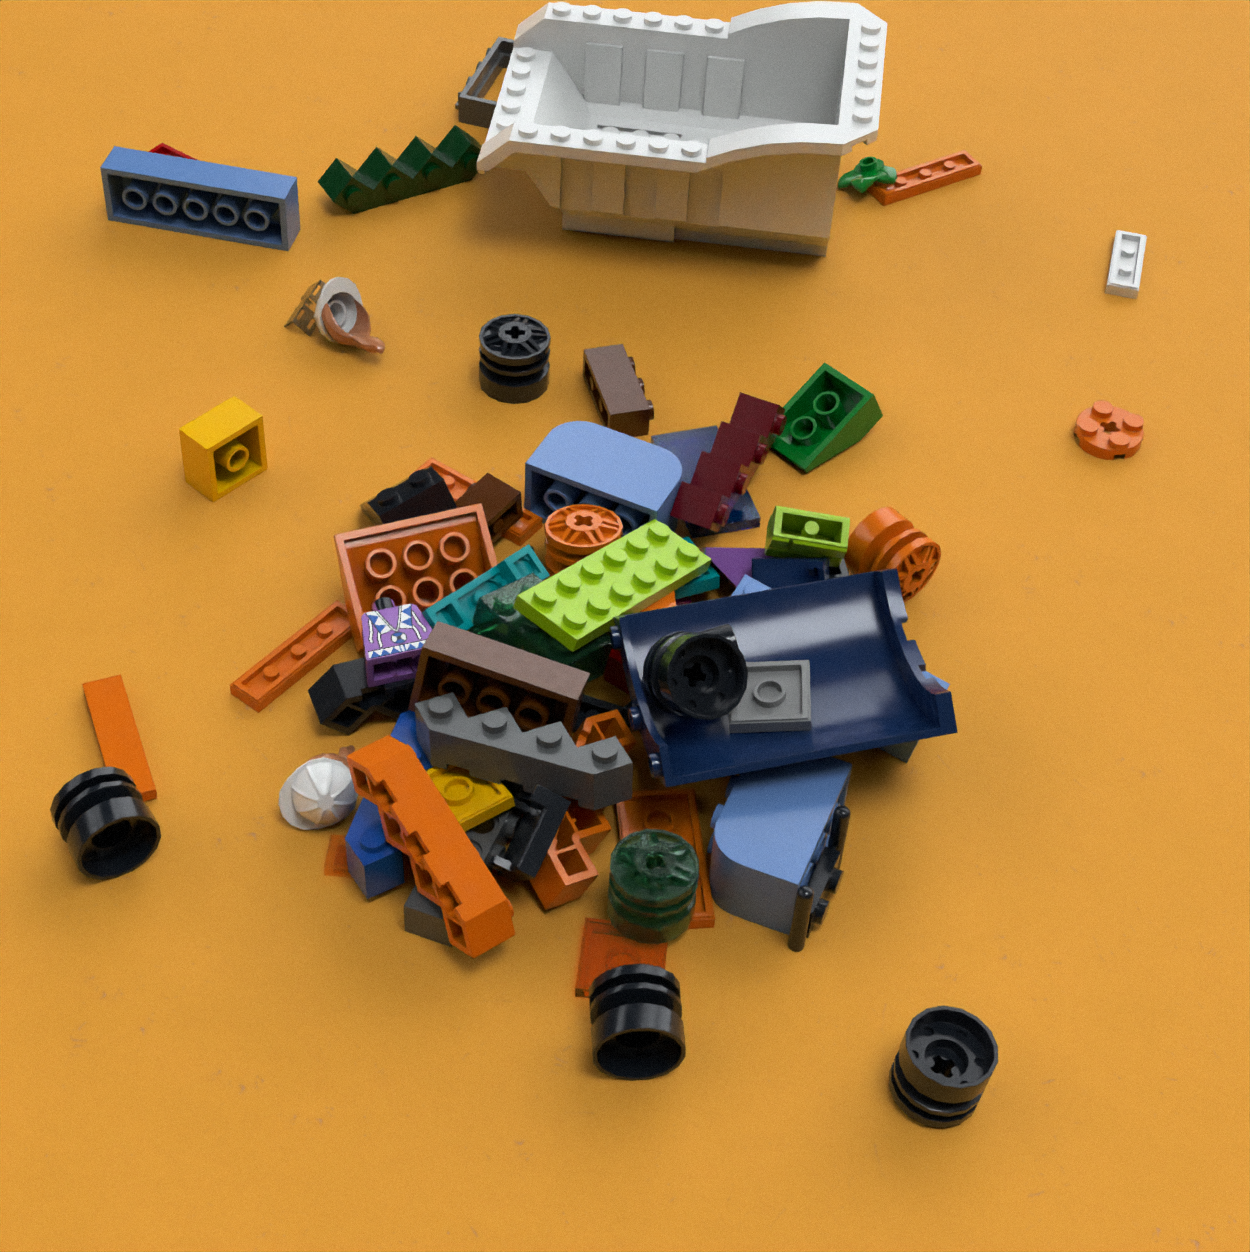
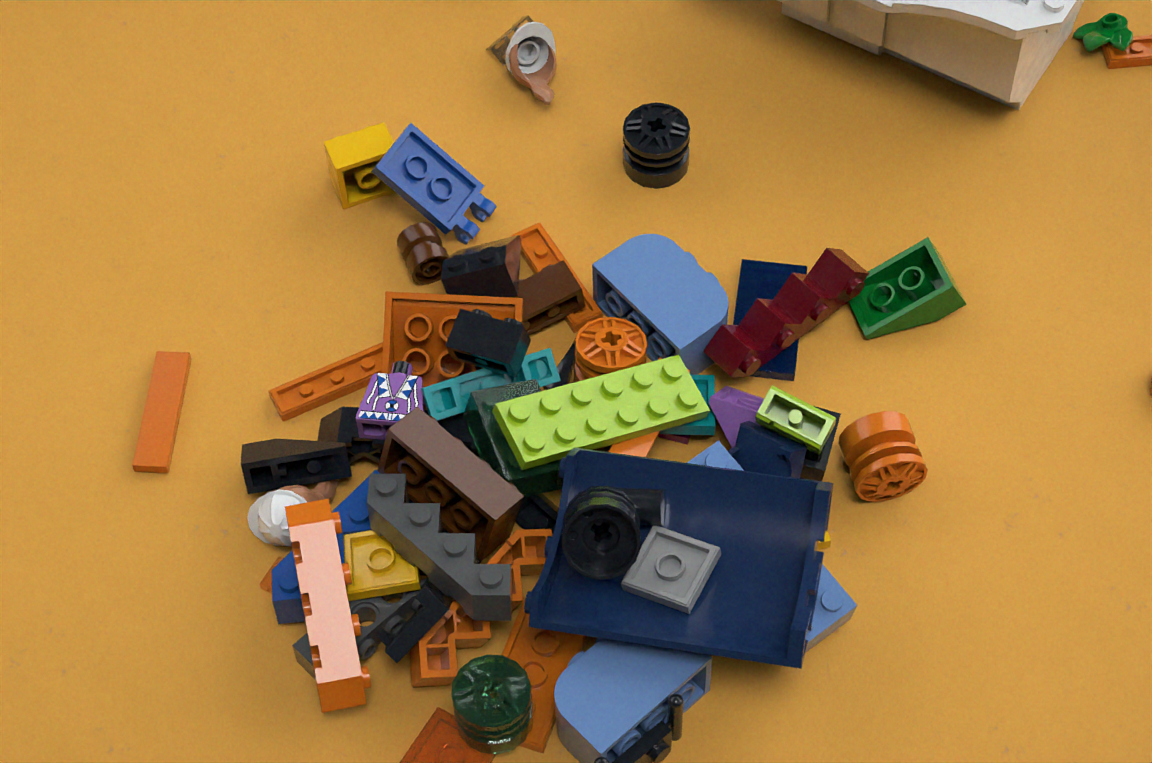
camera: 30 degrees right, 10 degrees up
black wheel [50,766,161,880] -> none
brick [583,344,654,437] -> none
none -> black slope [241,438,352,494]
none -> blue tile [371,123,497,245]
none -> reddish brown wheel [397,222,449,285]
none -> black brick [445,309,531,377]

